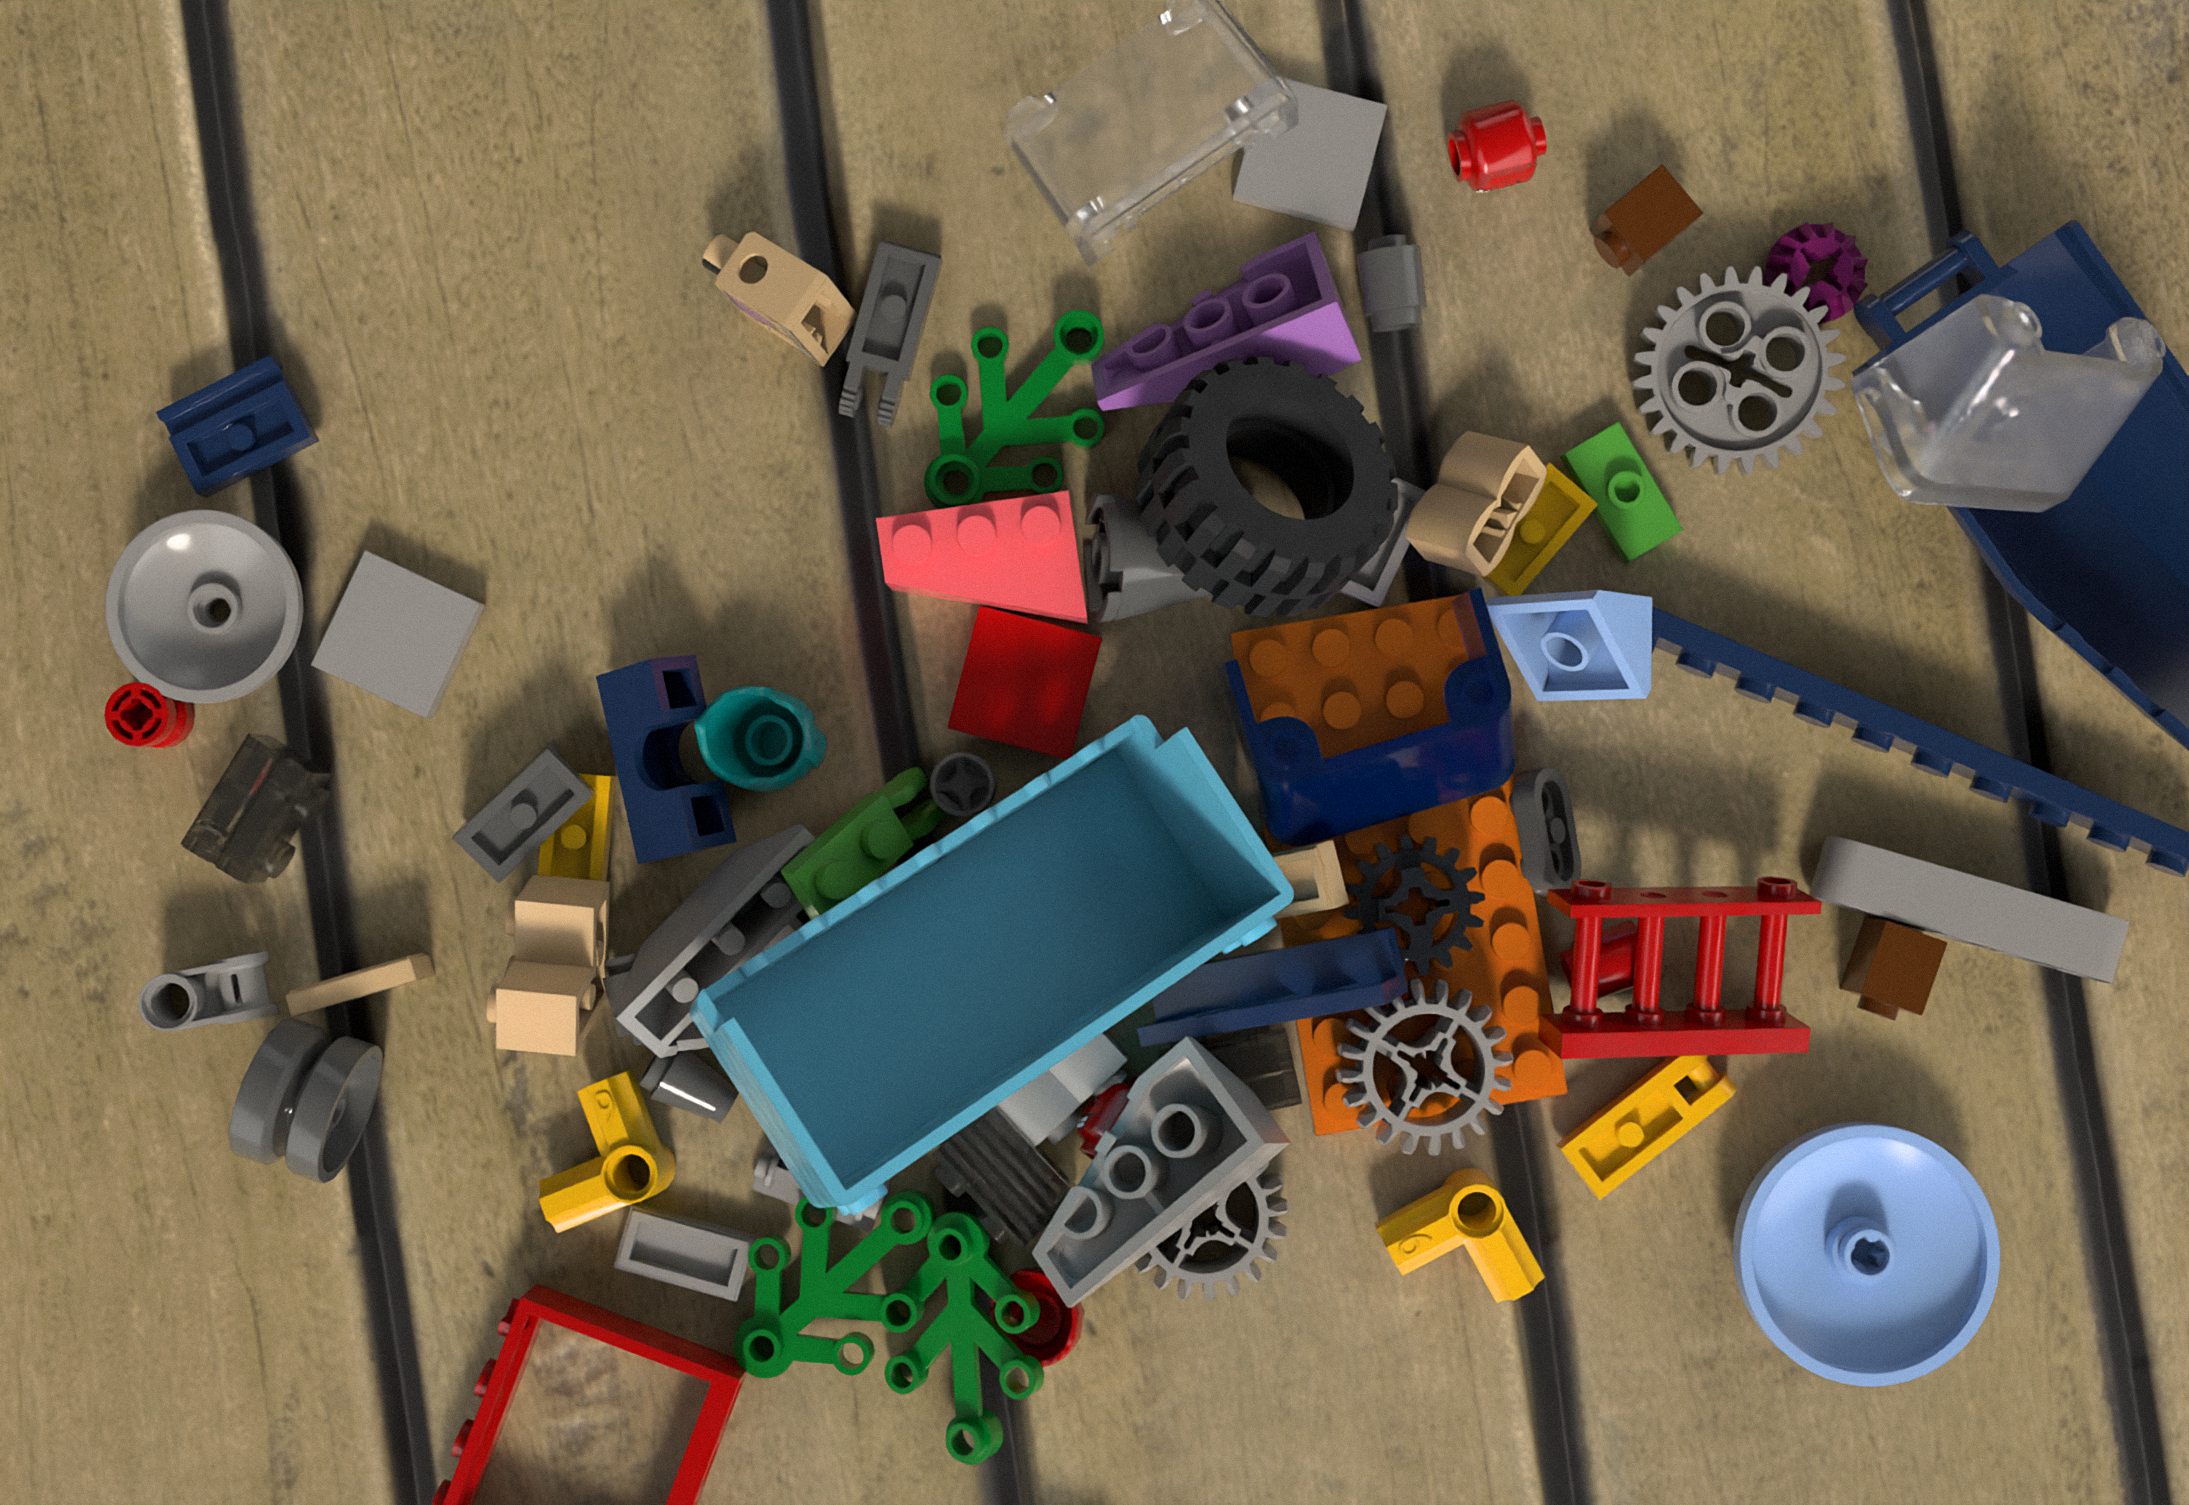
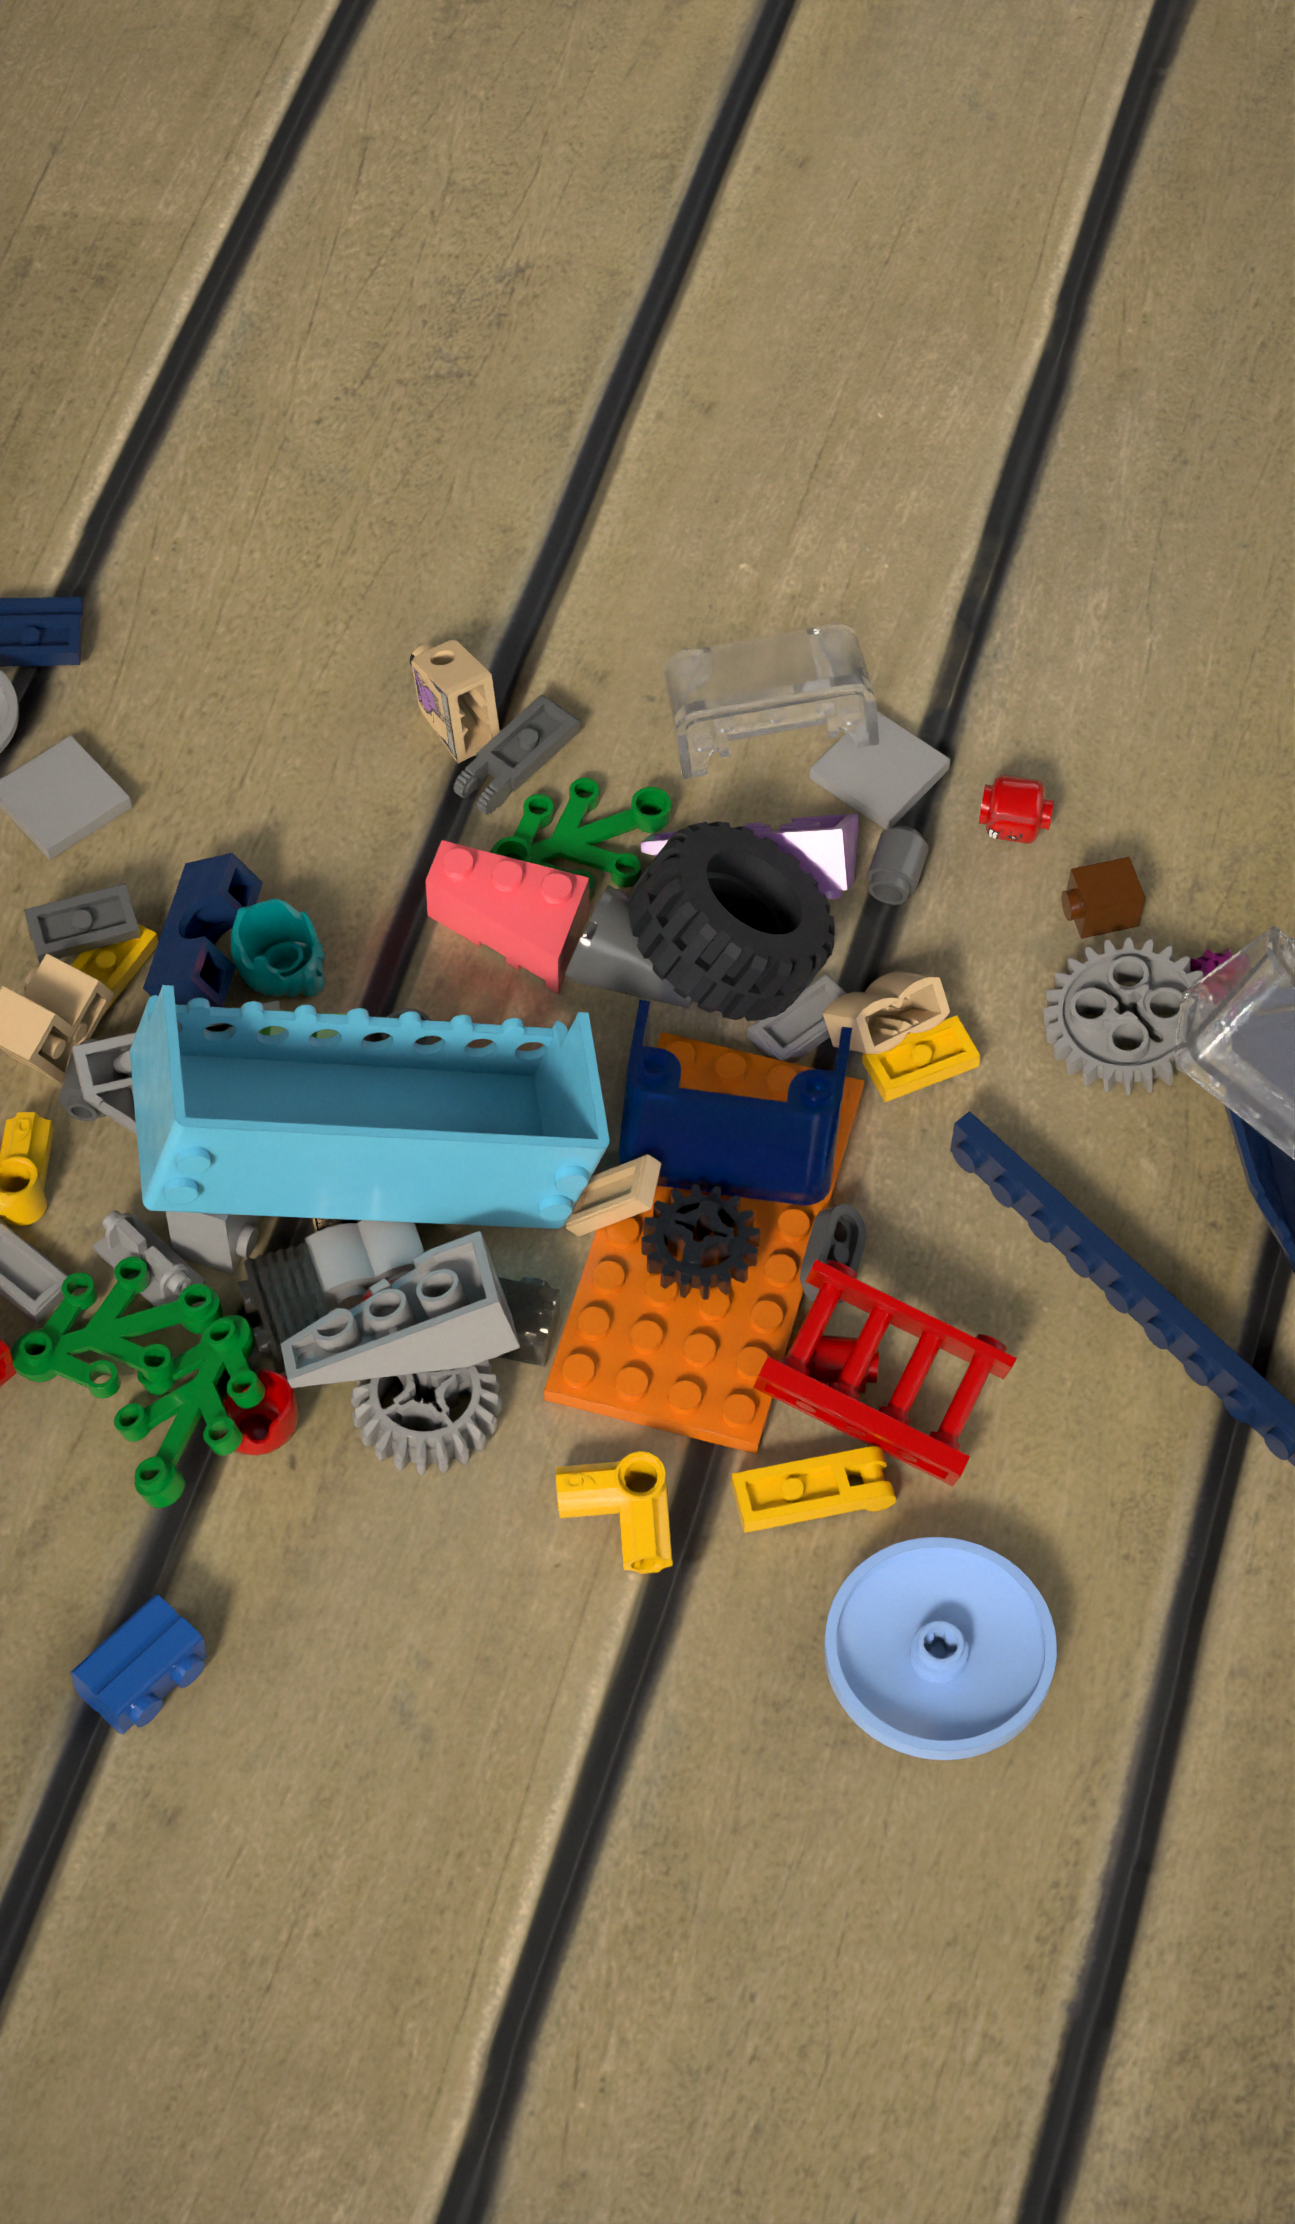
camera: 25 degrees right, 30 degrees down
dark grey cone [638,1050,739,1123] -> none
red tile [947,605,1102,760] -> none
dark blue fence [1137,926,1409,1047] -> none
light grey gear [1335,978,1513,1156] -> none
light blue slope [1484,590,1652,701] -> none
bright green plate [1560,421,1683,565] -> none
light grey beam [1809,835,2130,984] -> none
reddish brown brick [1839,917,1948,1021] -> none

